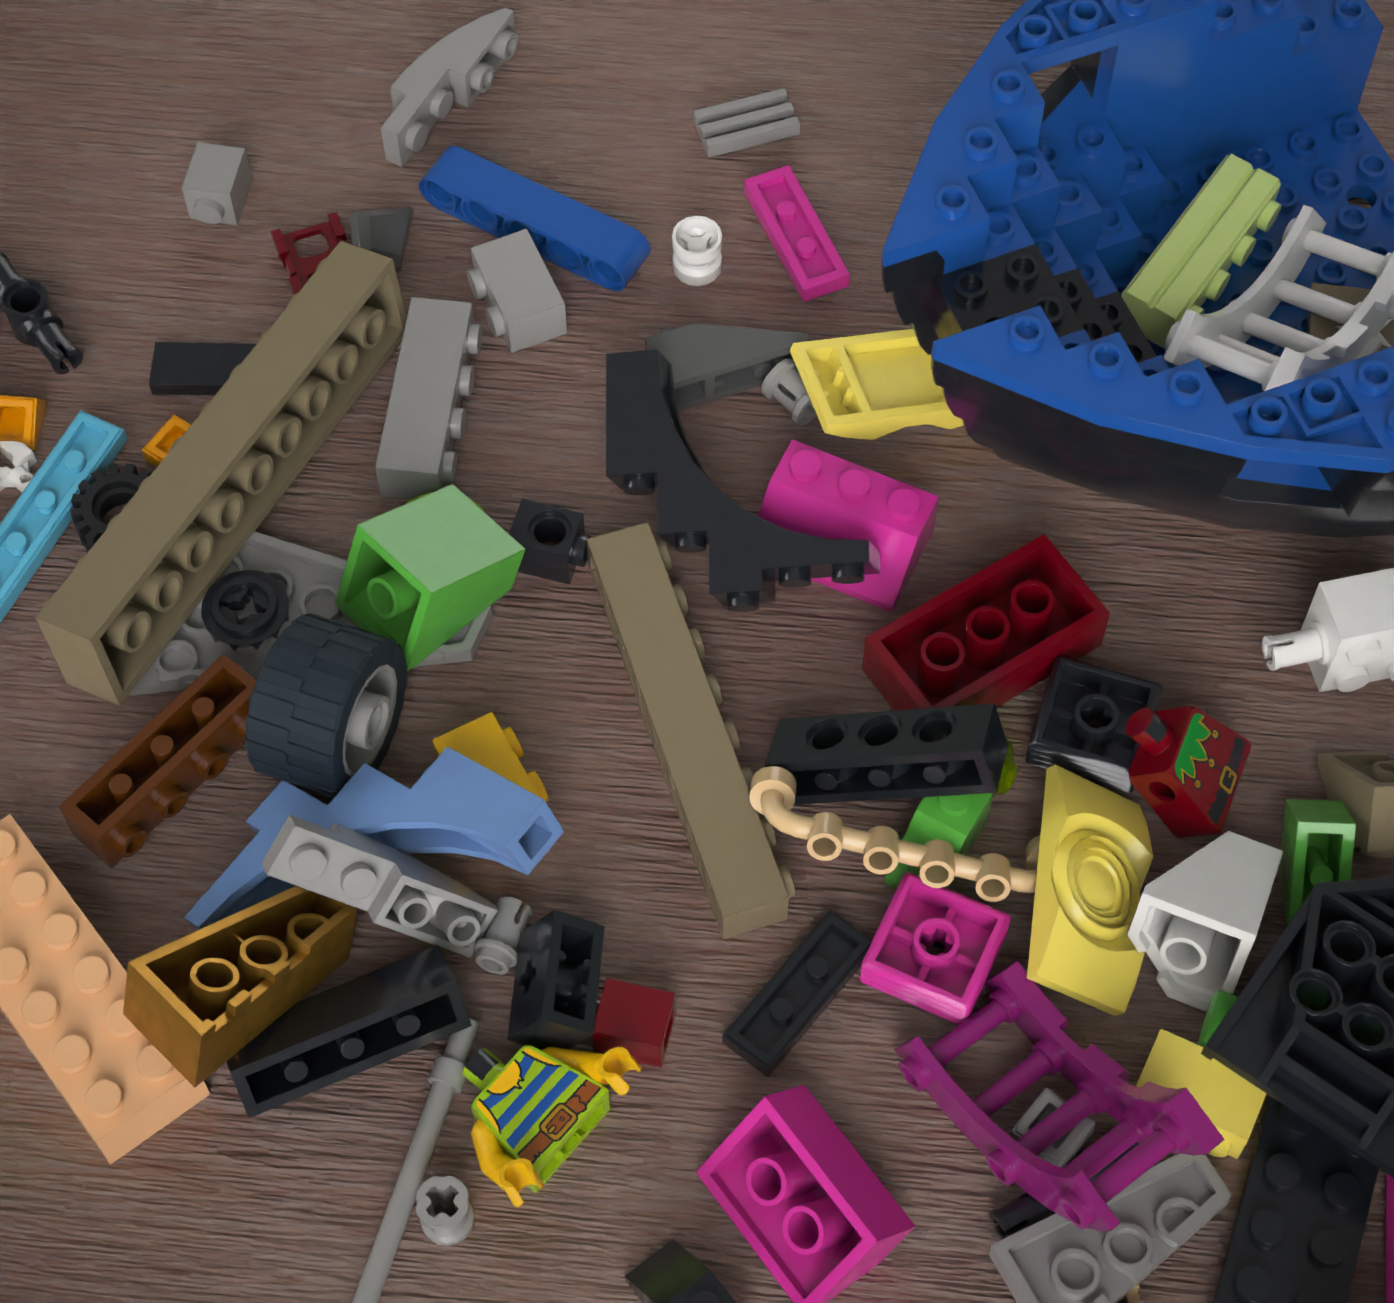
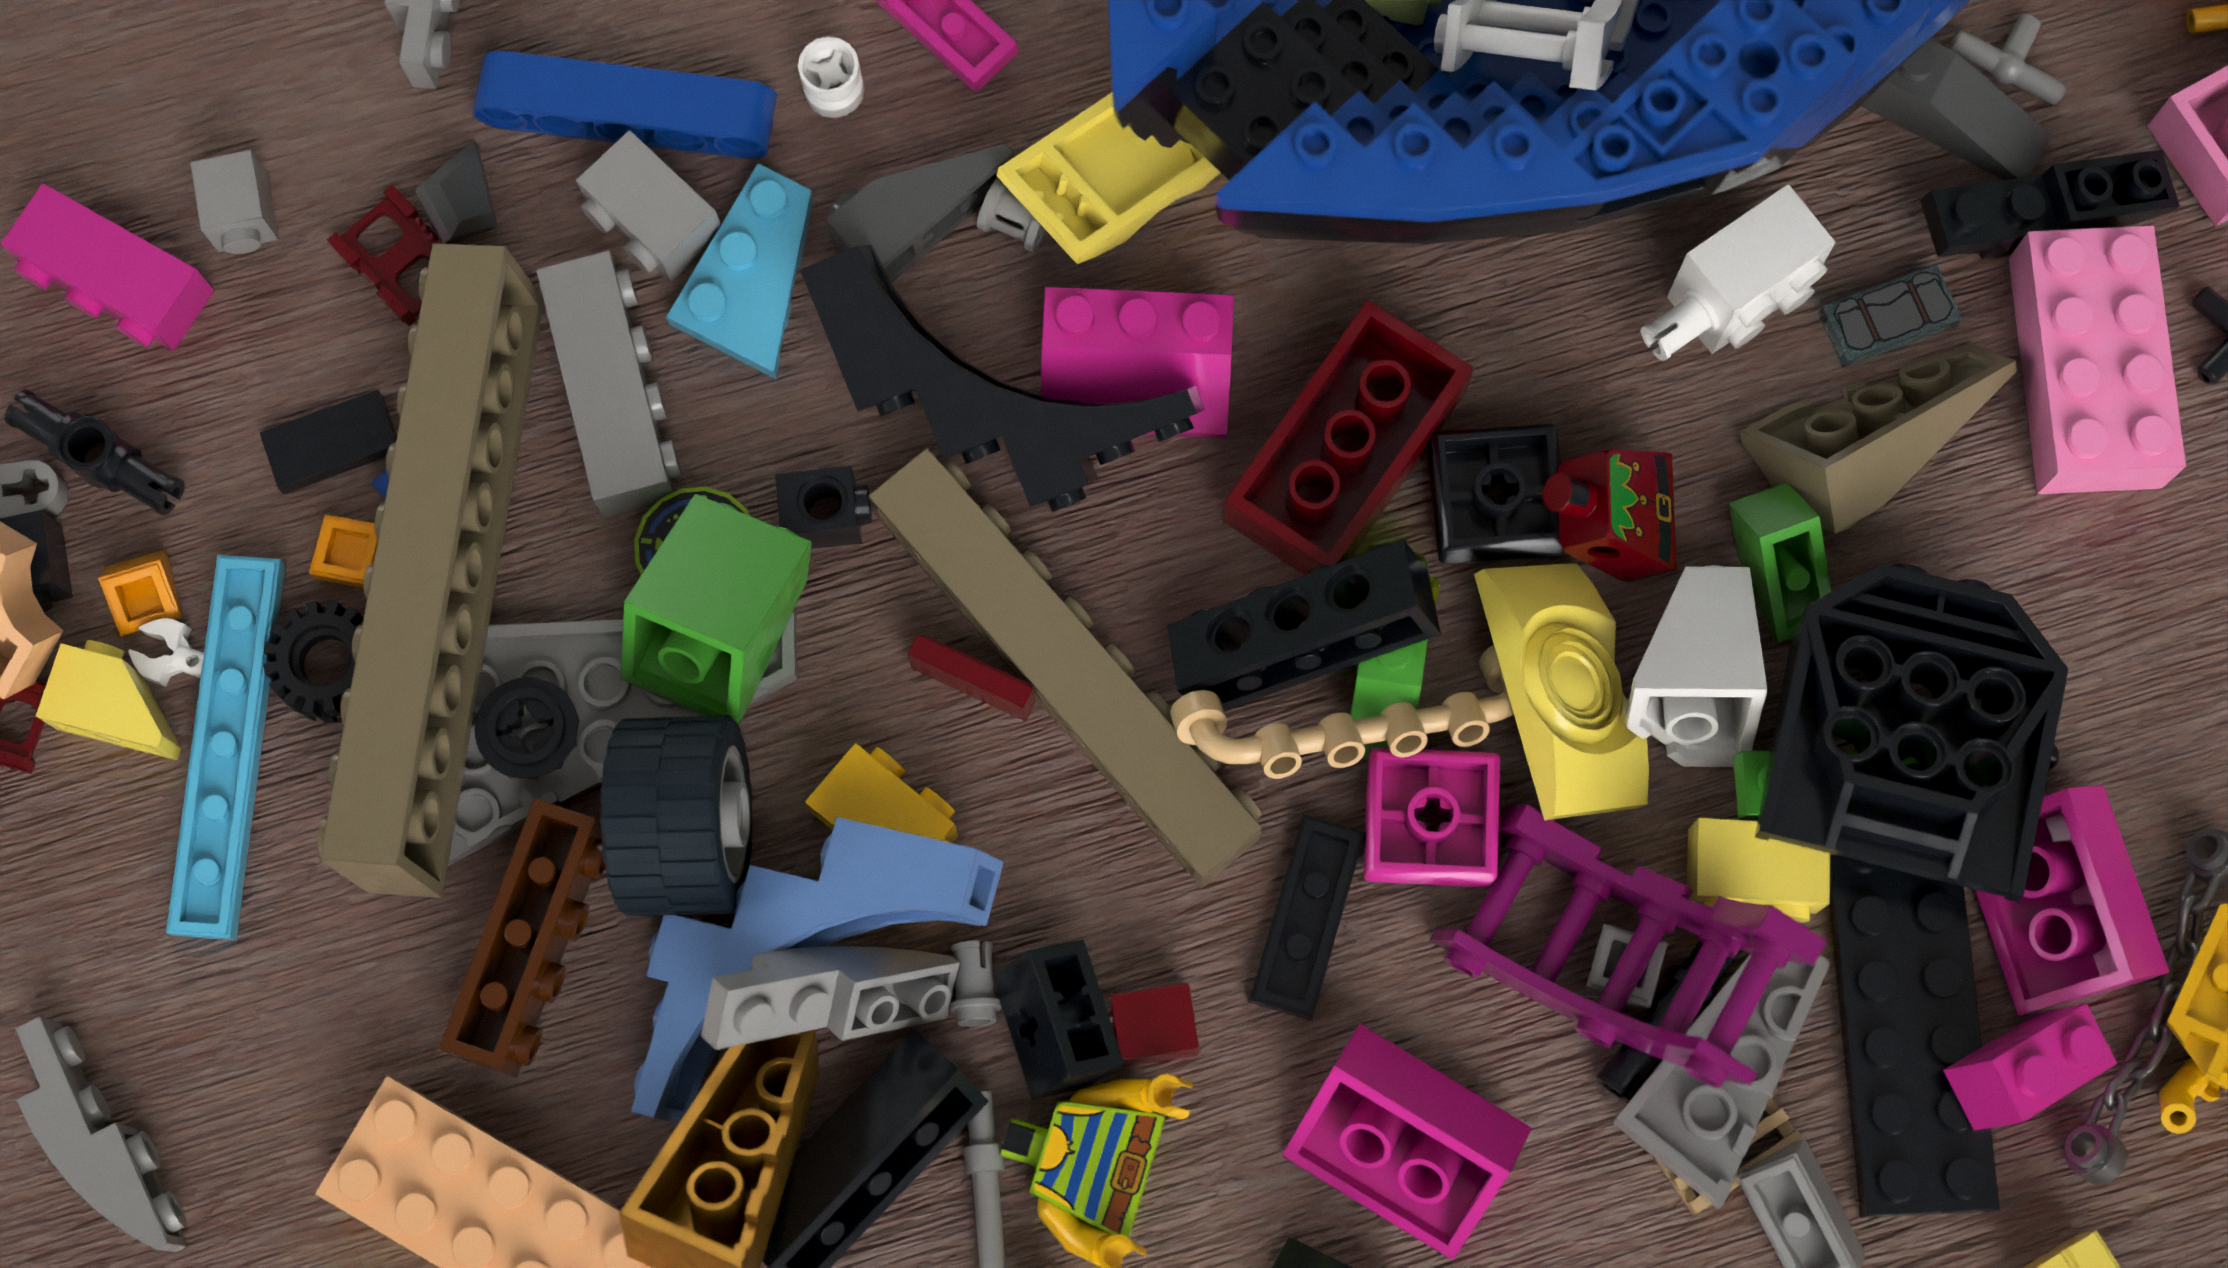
camera: 20 degrees left, 15 degrees up
none -> dark pink brick [0,183,214,351]
none -> medium azure wing [666,163,814,380]
none -> dark red tile [907,634,1036,722]

